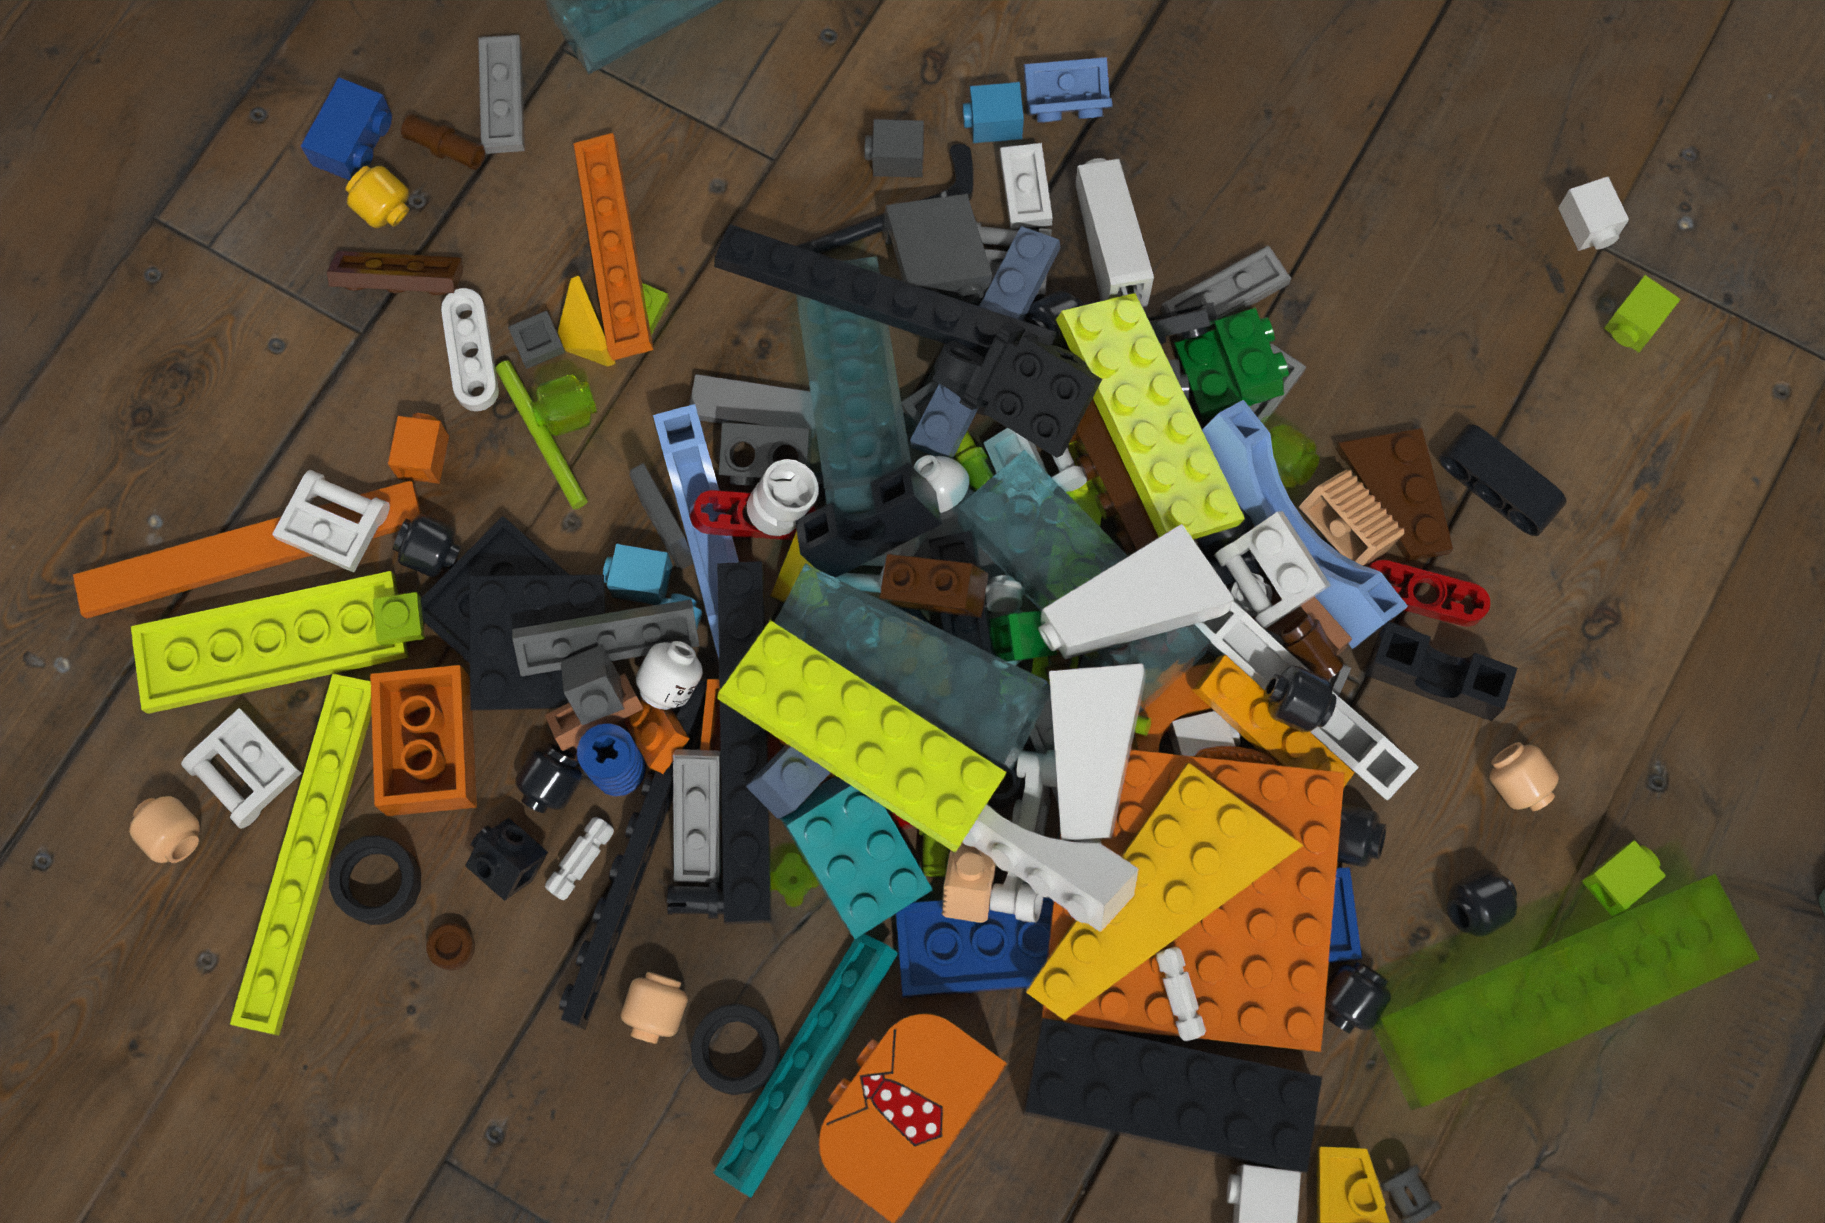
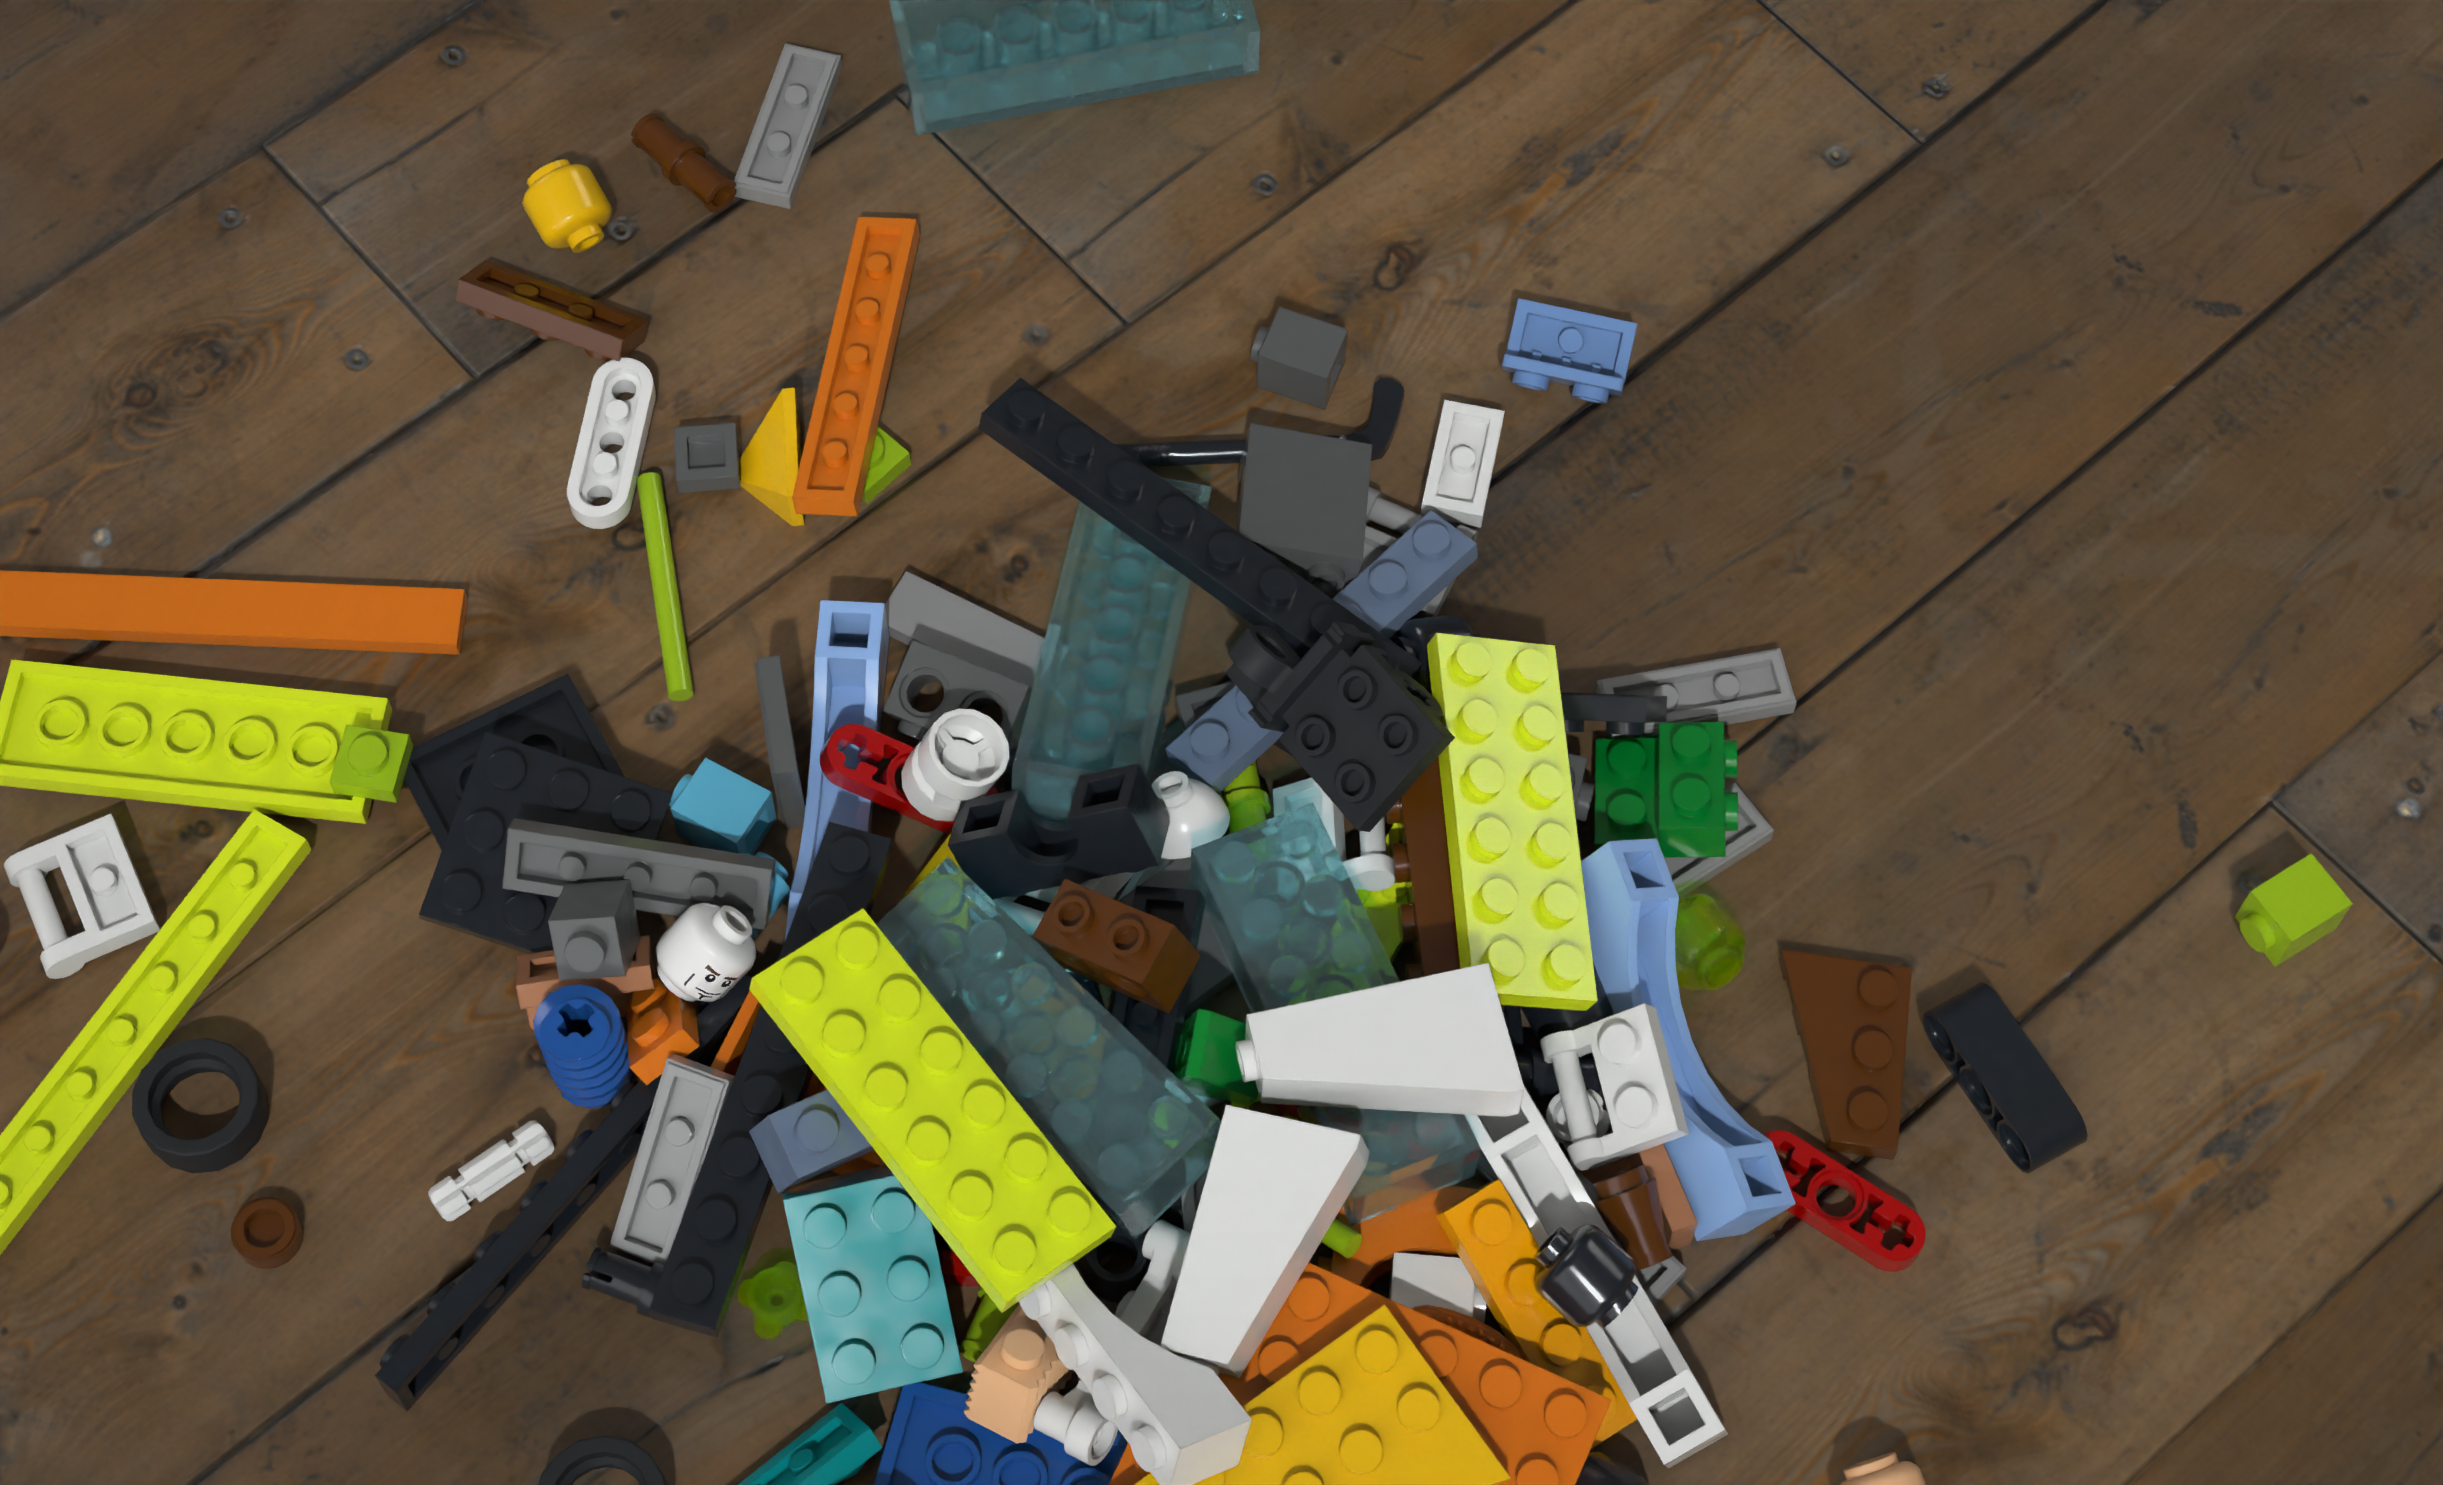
camera: 15 degrees right, 10 degrees down
white plate [272,470,390,572] -> none
blue brick [301,77,392,180] -> none
orange brick [370,665,477,816] -> none
orange brick [388,413,449,484] -> none
black head [392,514,462,577] -> none
black brick [465,818,548,901] -> none
black head [515,743,583,813] -> none
clear neon green head [530,375,597,436] -> none
light nougat head [621,971,688,1044] -> none
dark azure brick [962,82,1024,143] -> none
white plate [985,575,1025,613] -> none
white slope [1075,158,1154,313] -> none
light nougat brick [1299,469,1404,566] -> none
black arch [1364,621,1518,721] -> none
white brick [1558,176,1629,251] -> none

